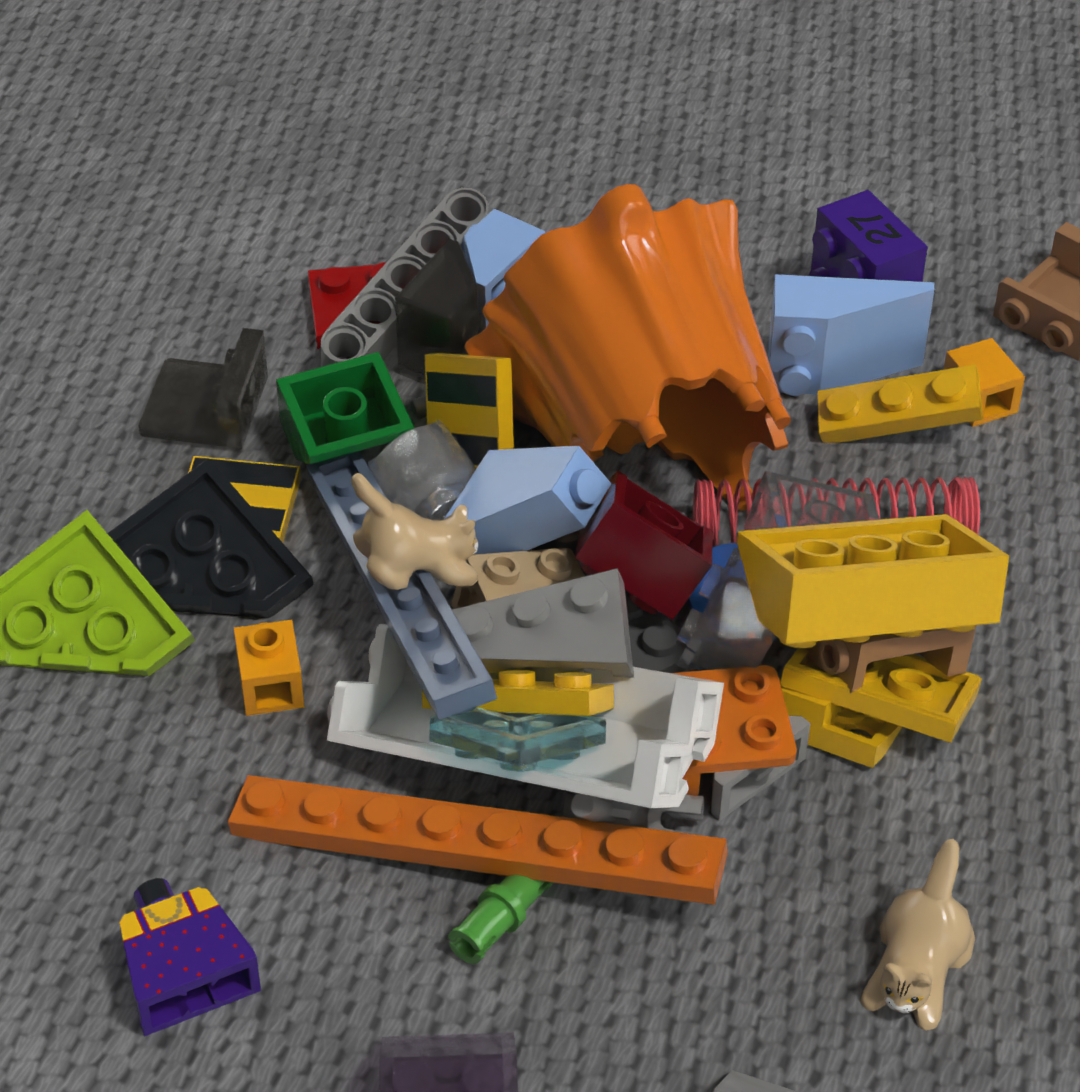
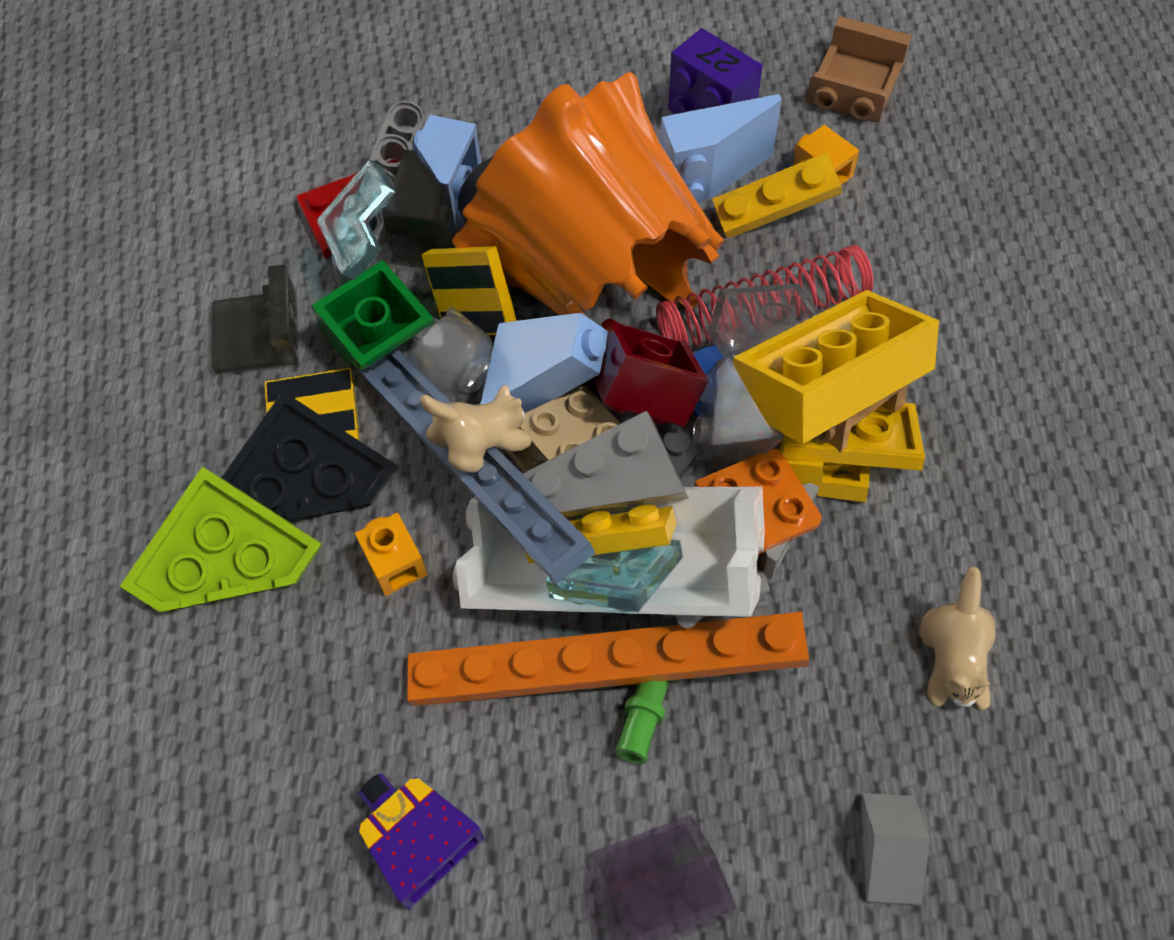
camera: 15 degrees left, 15 degrees up
none -> clear light blue plate [317,159,396,280]

